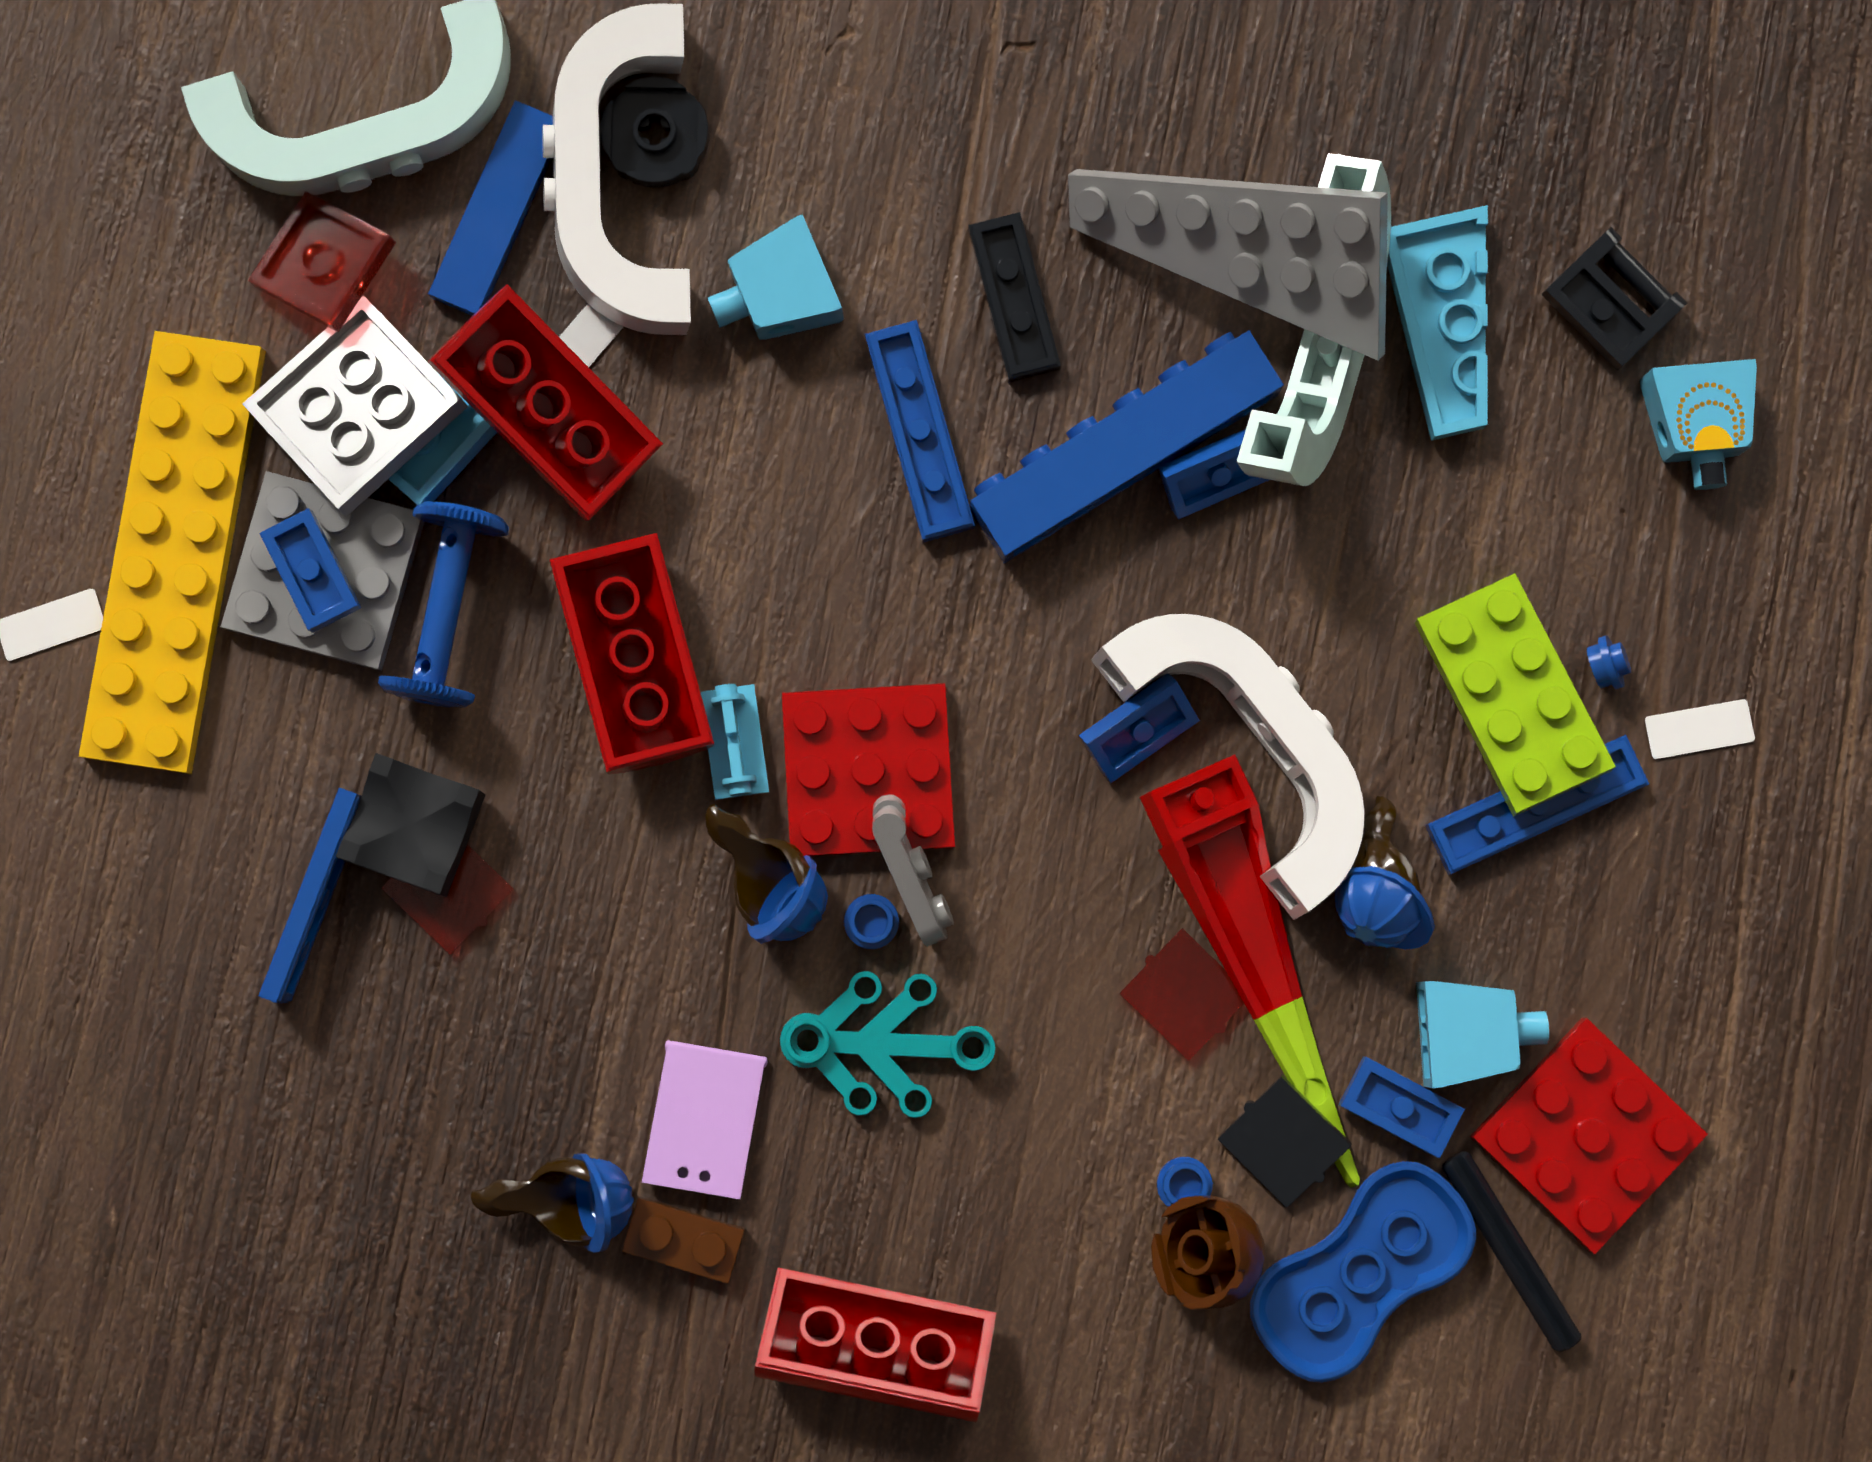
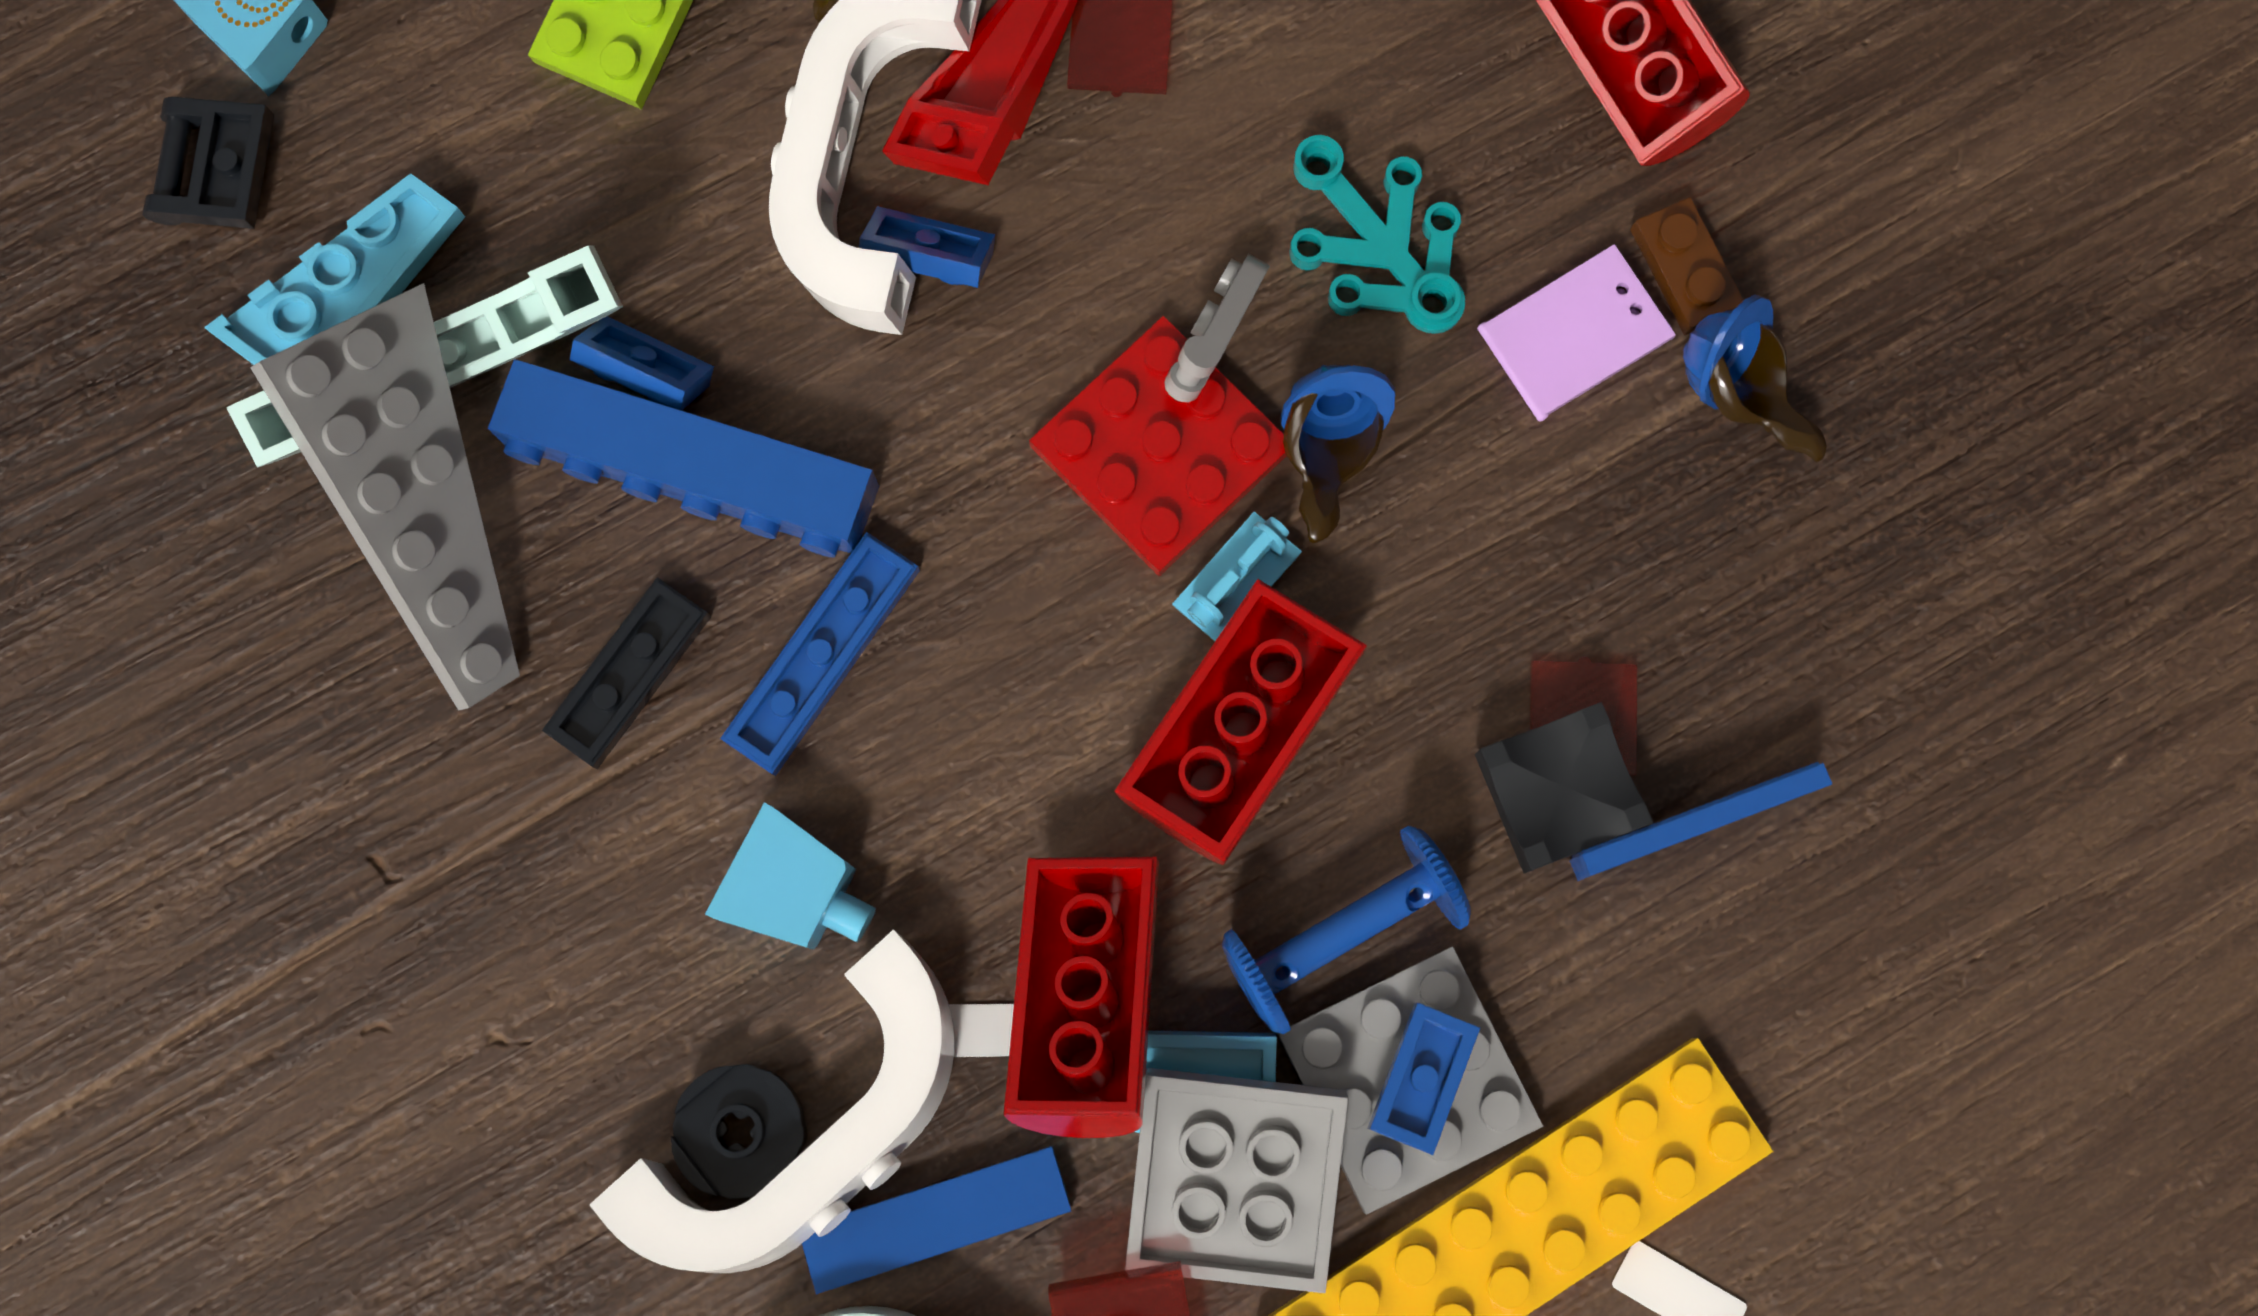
camera: 130 degrees left, 5 degrees down
blue plate [844,894,899,949] -> none

